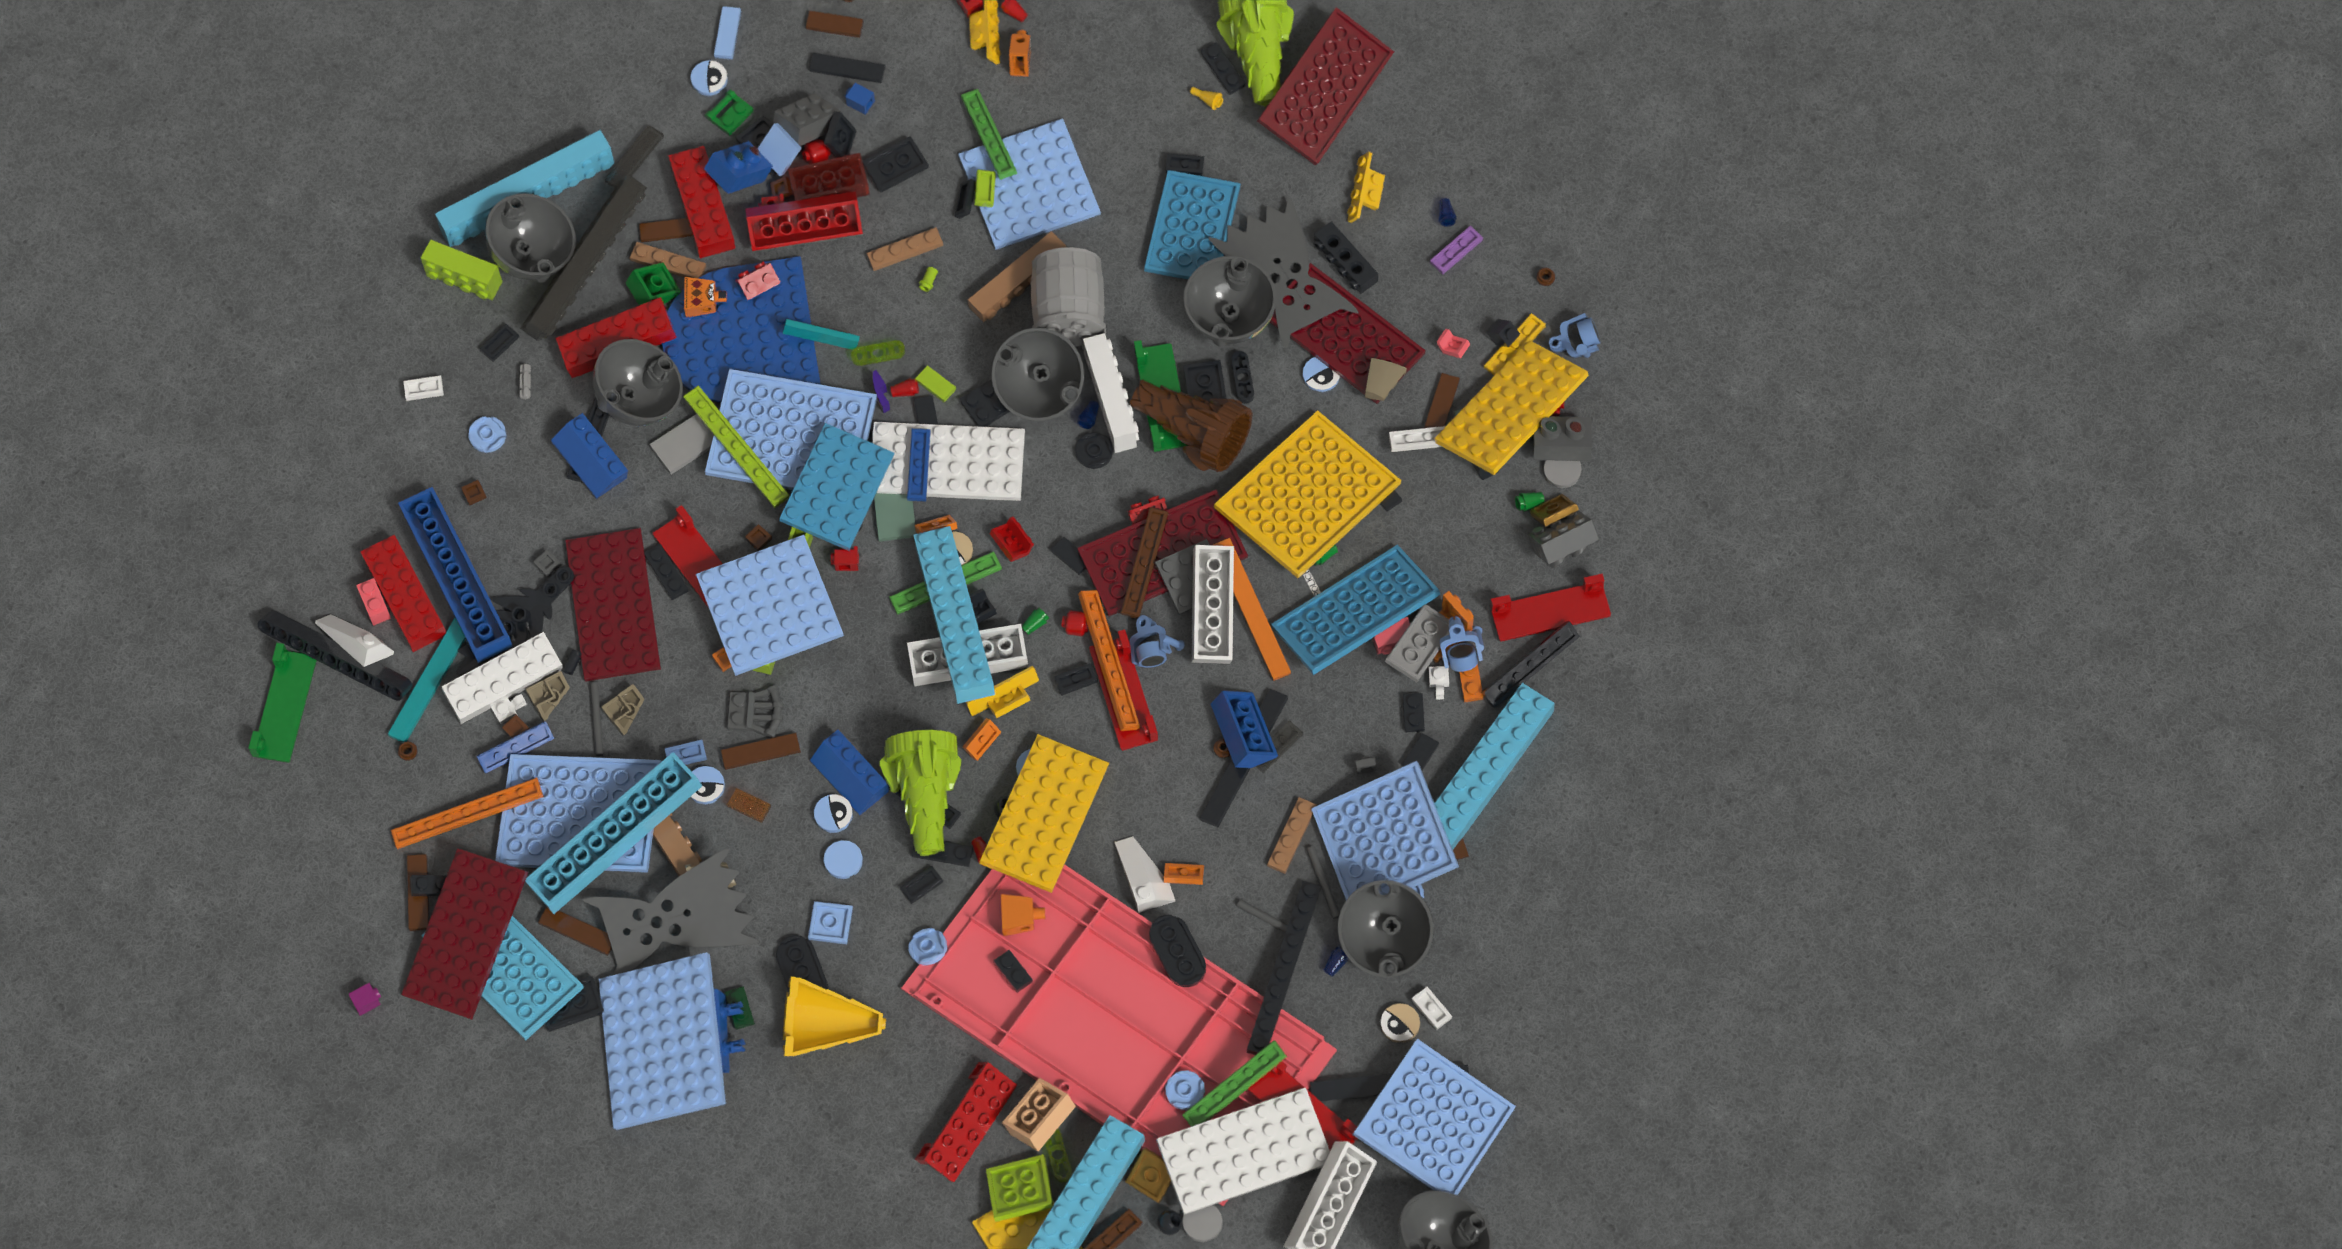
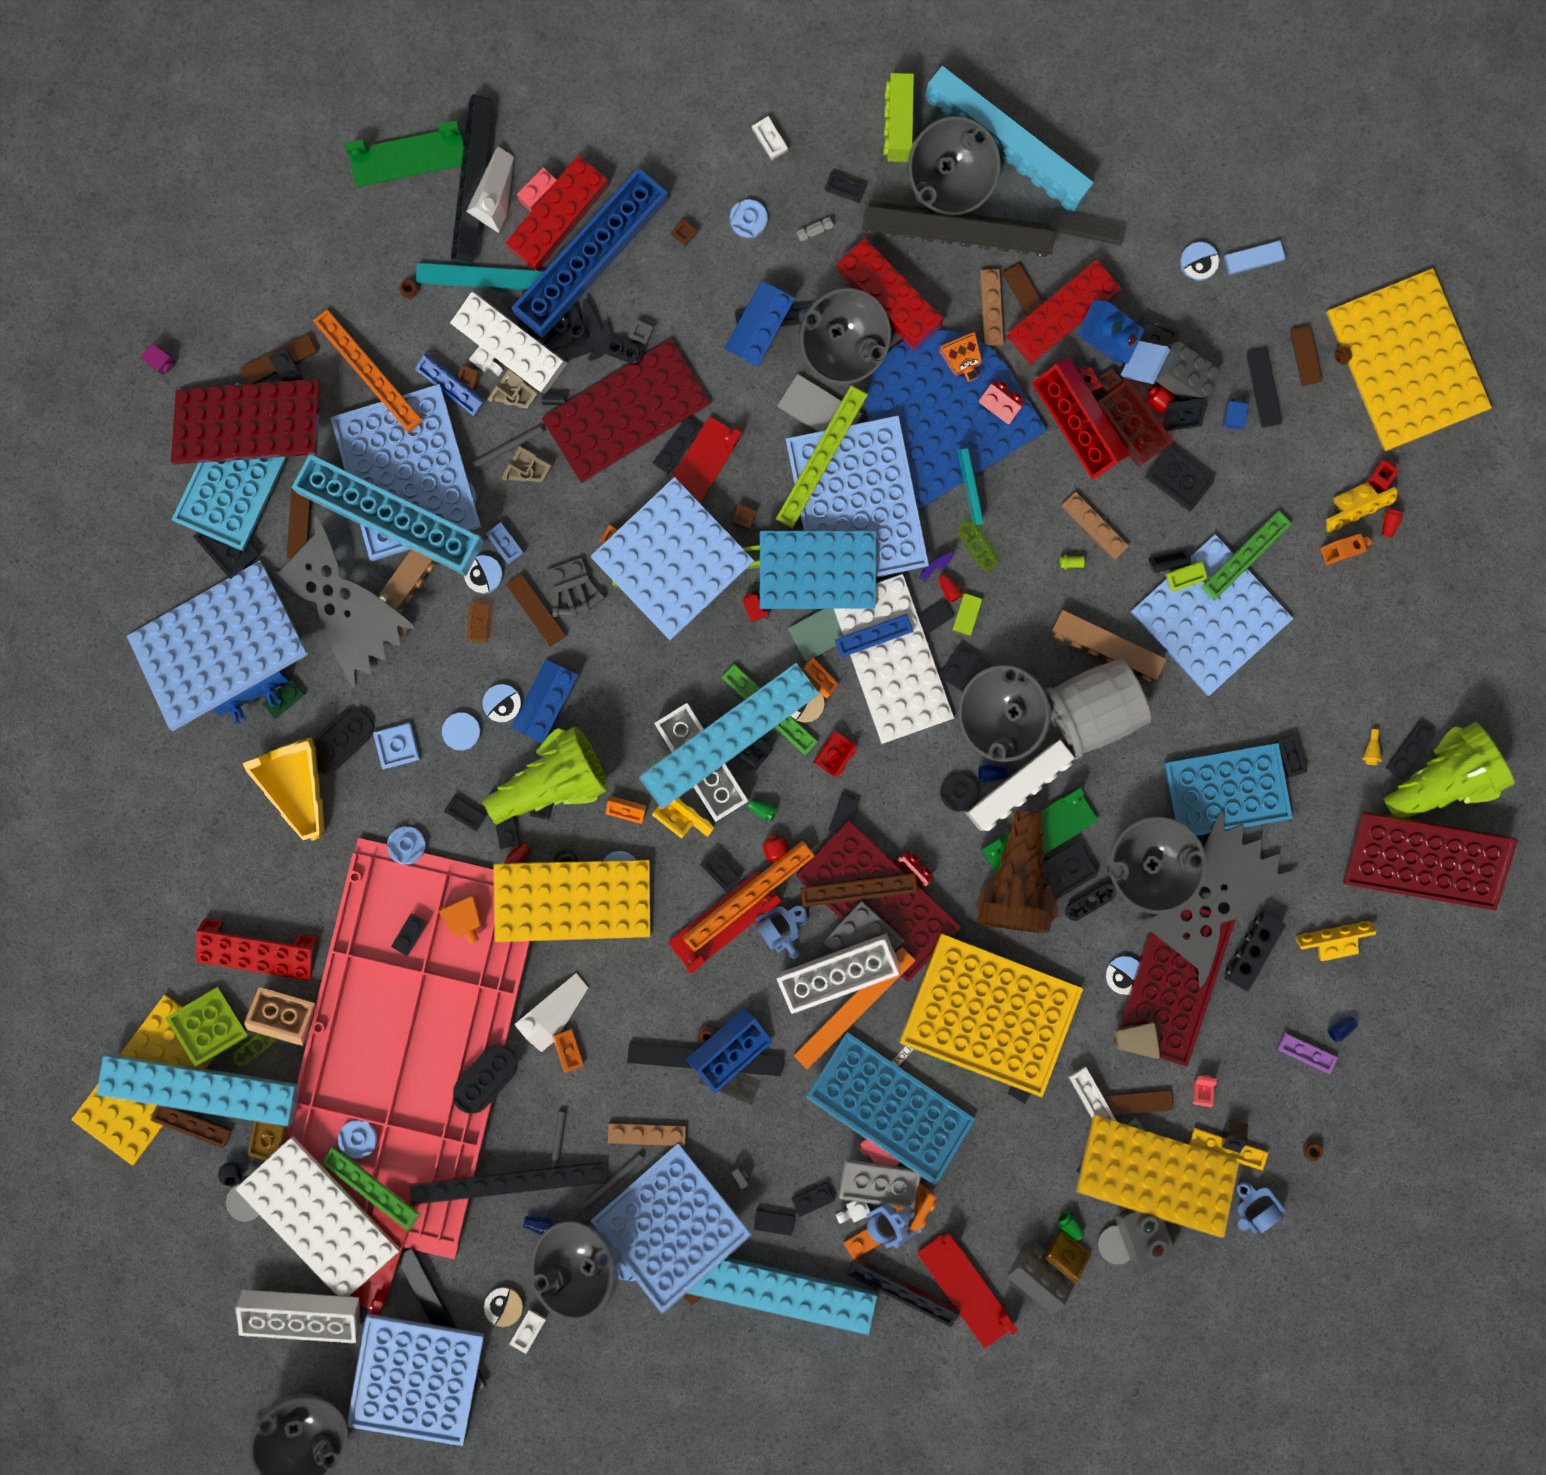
camera: 65 degrees right, 20 degrees up
green slope [625,262,681,305] -> none
green plate [705,89,754,136] -> none

